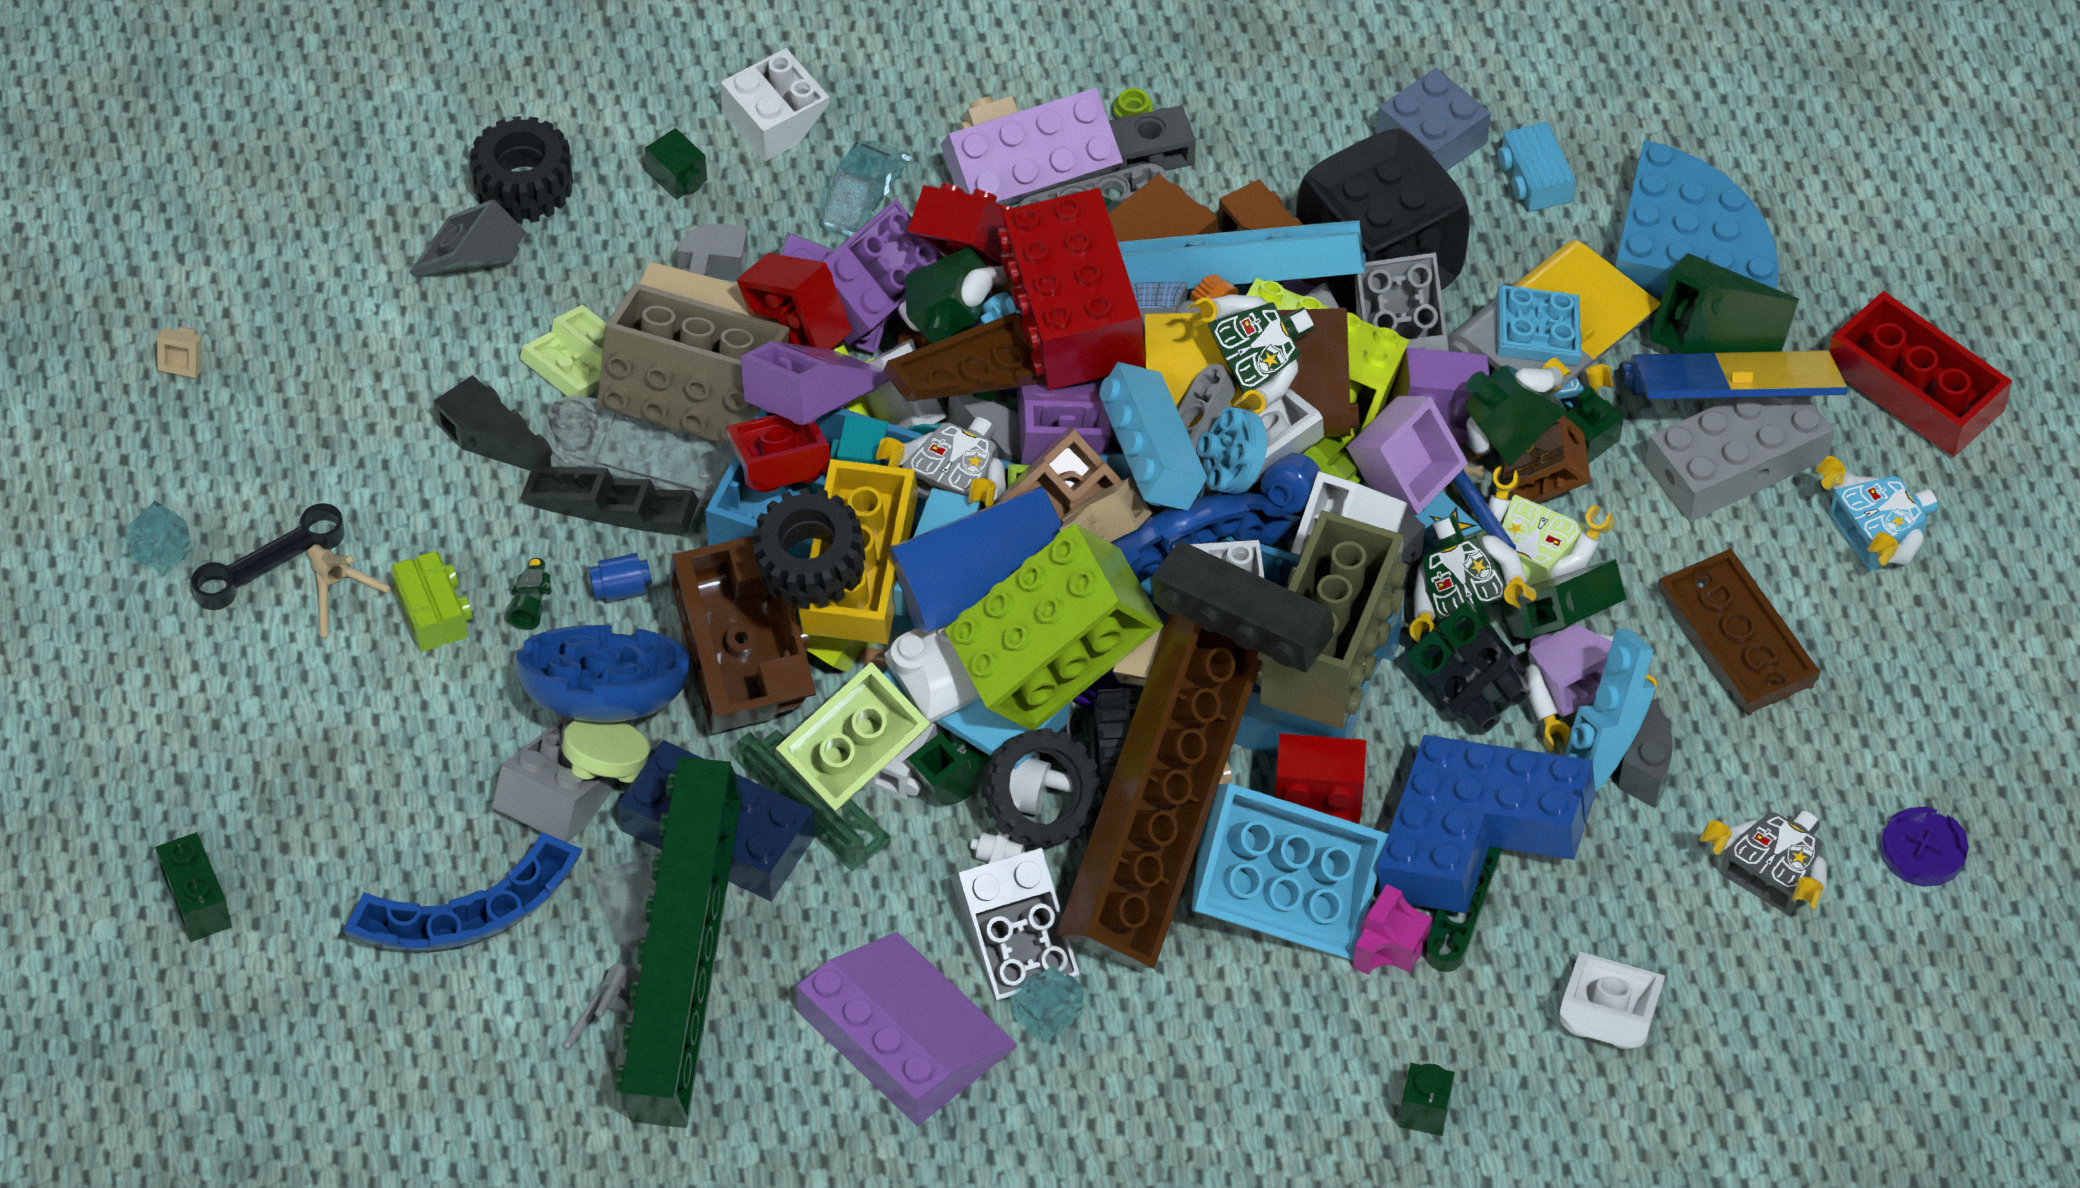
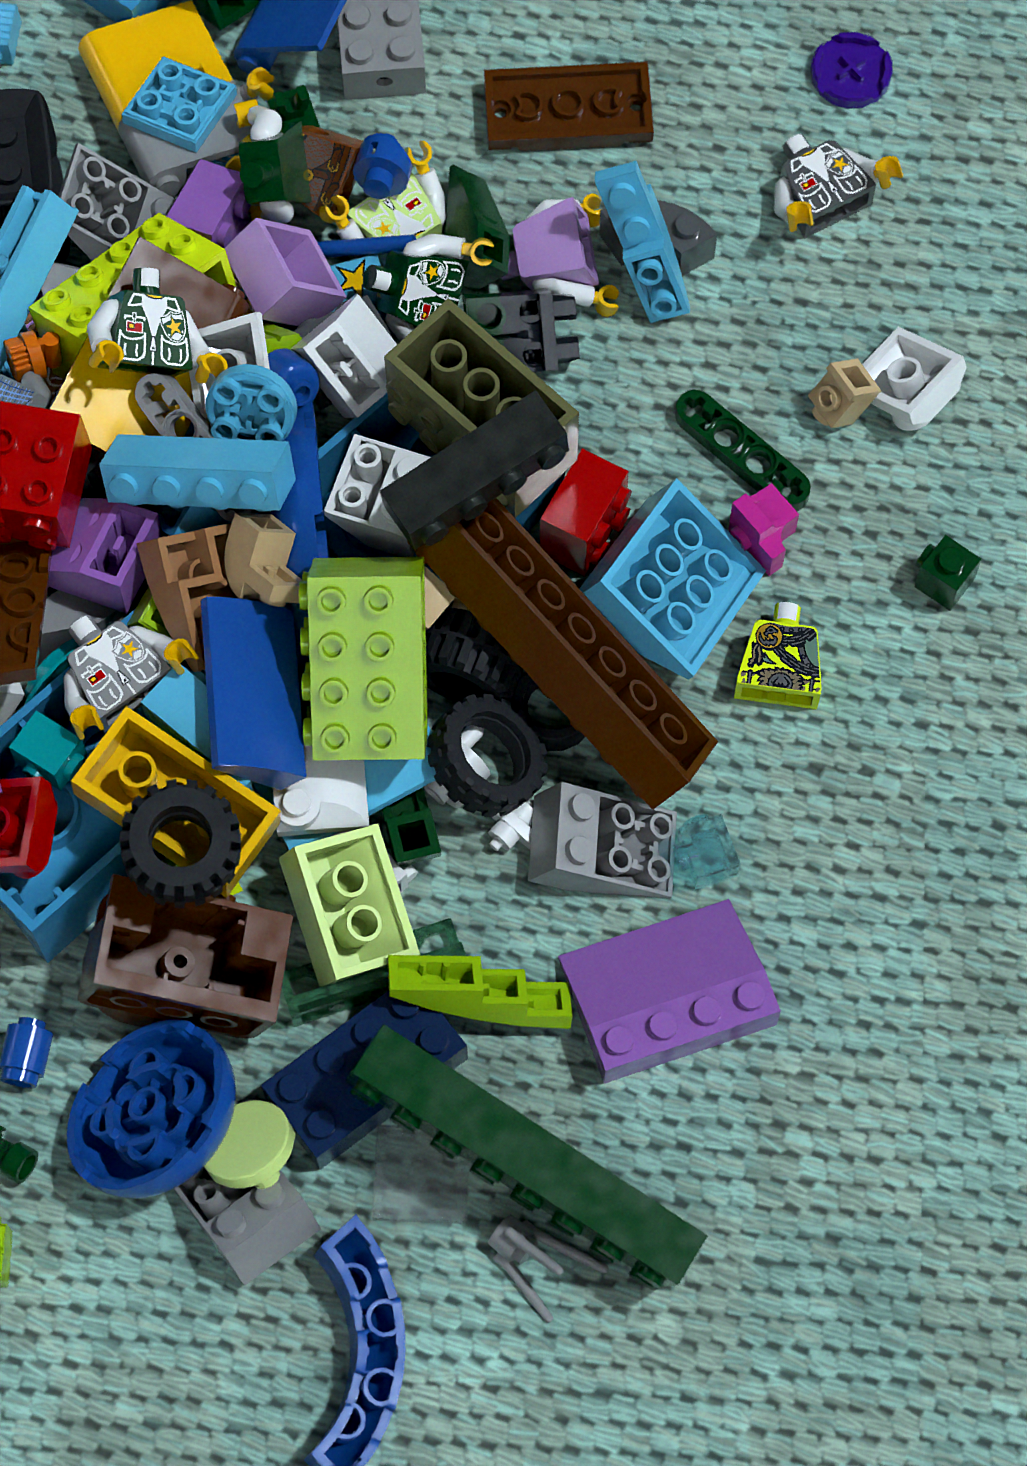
camera: 65 degrees left, 15 degrees up
blue piece [1377,735,1596,914] -> none
none -> blue piece [353,133,413,199]
none -> lime slope [387,955,572,1029]
none -> torso [734,602,822,709]
none -> tan brick [808,358,881,428]

